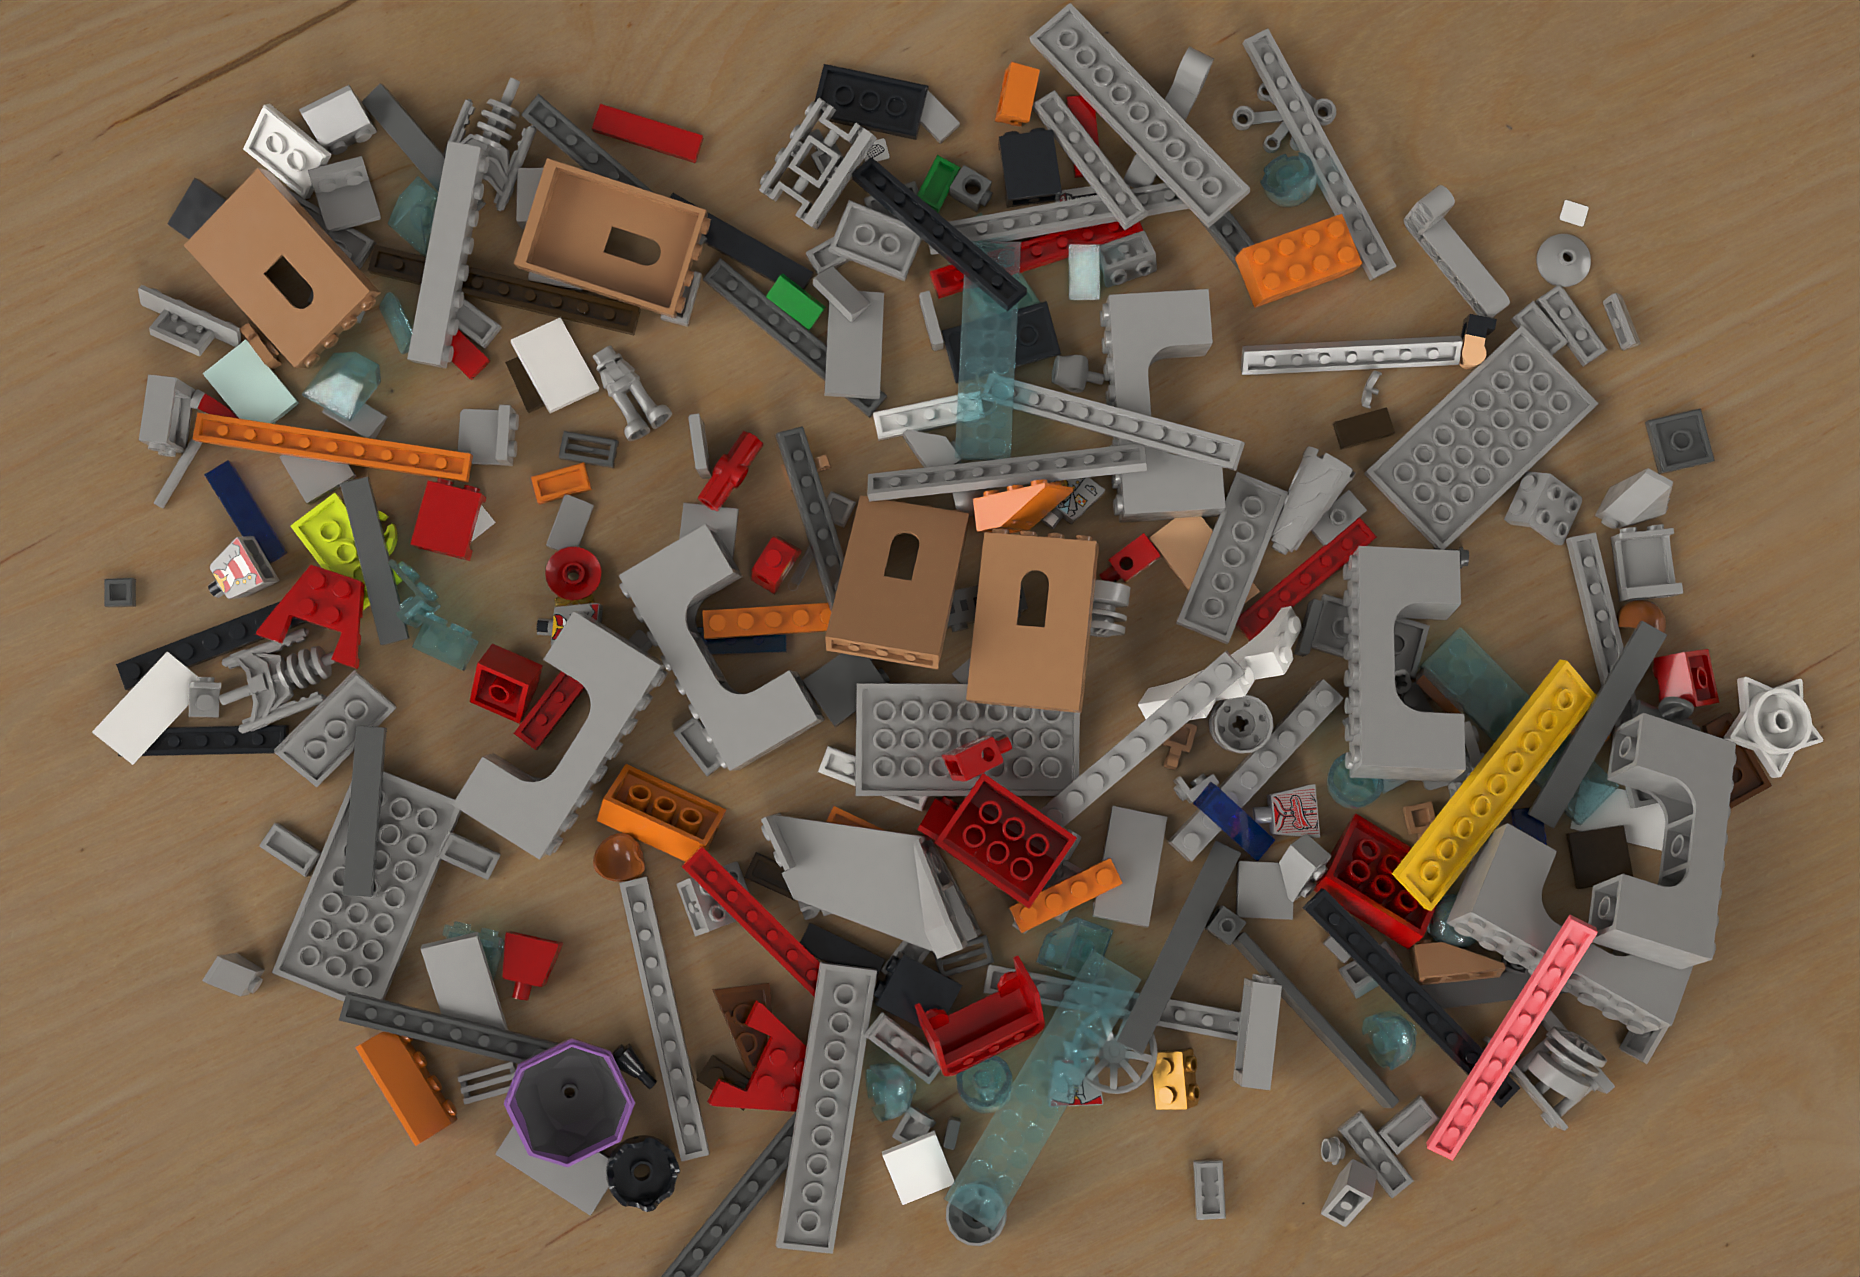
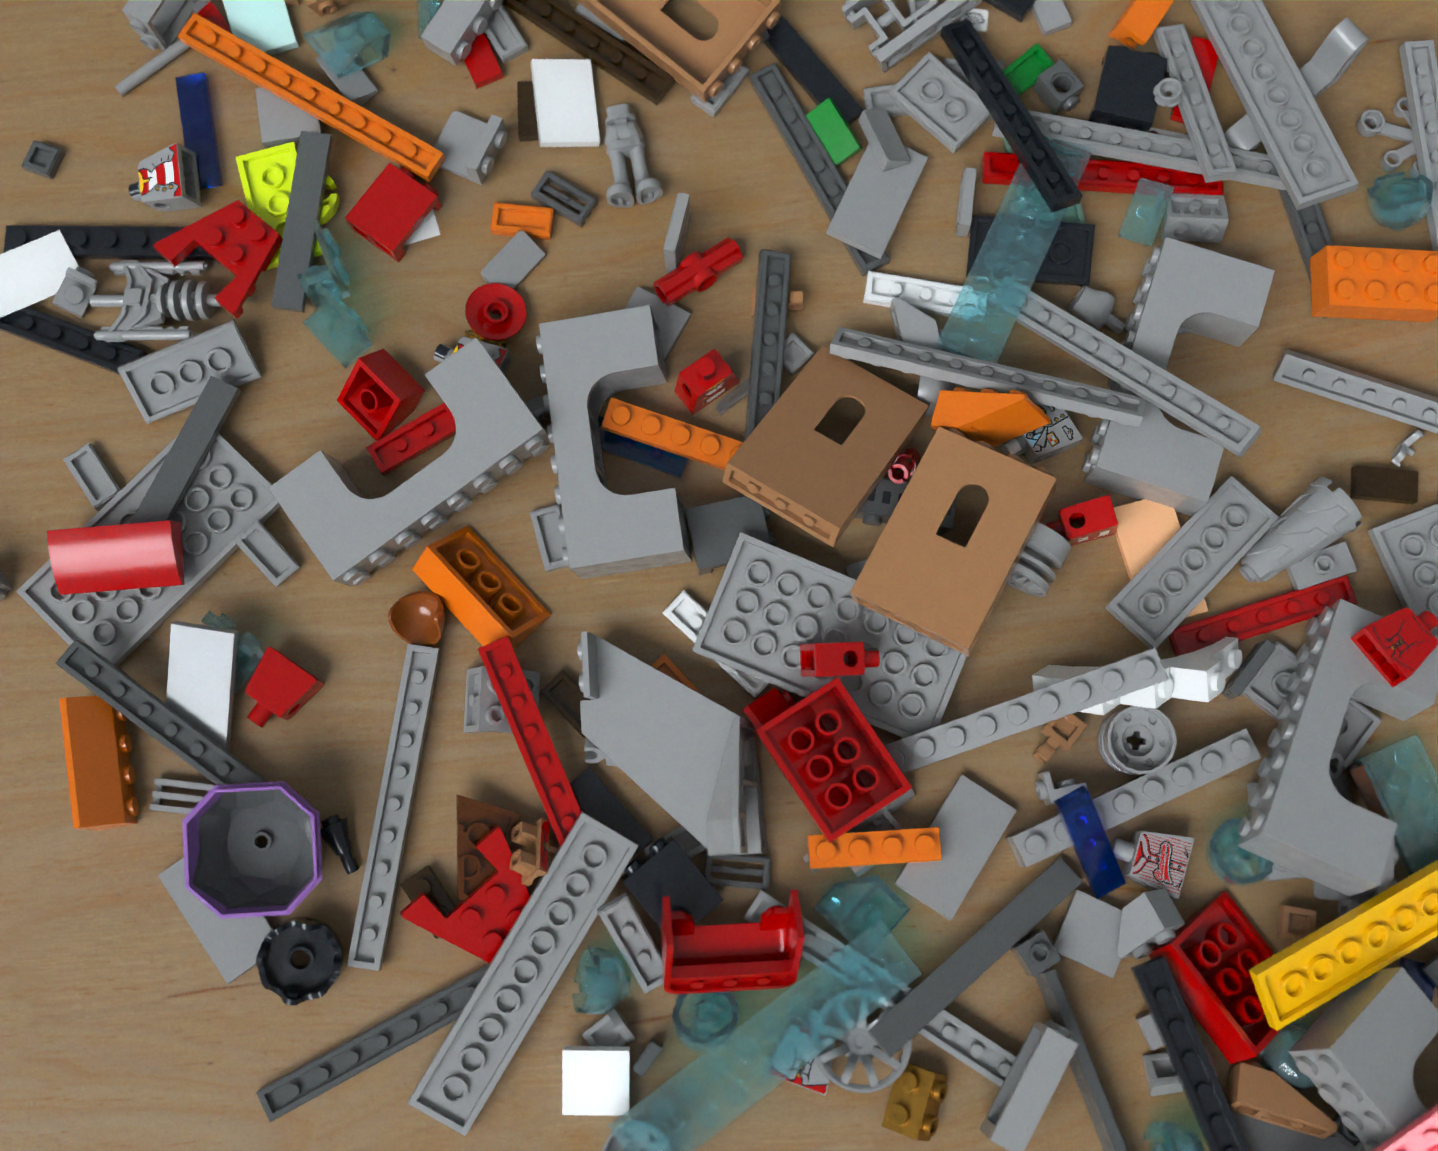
camera: 30 degrees right, 5 degrees down
none -> slope [47,520,185,595]
none -> medium nougat hips [510,818,559,886]
none -> red pin [888,448,920,484]
none -> light grey plate [1153,78,1184,108]
none -> red torso [1350,607,1438,688]

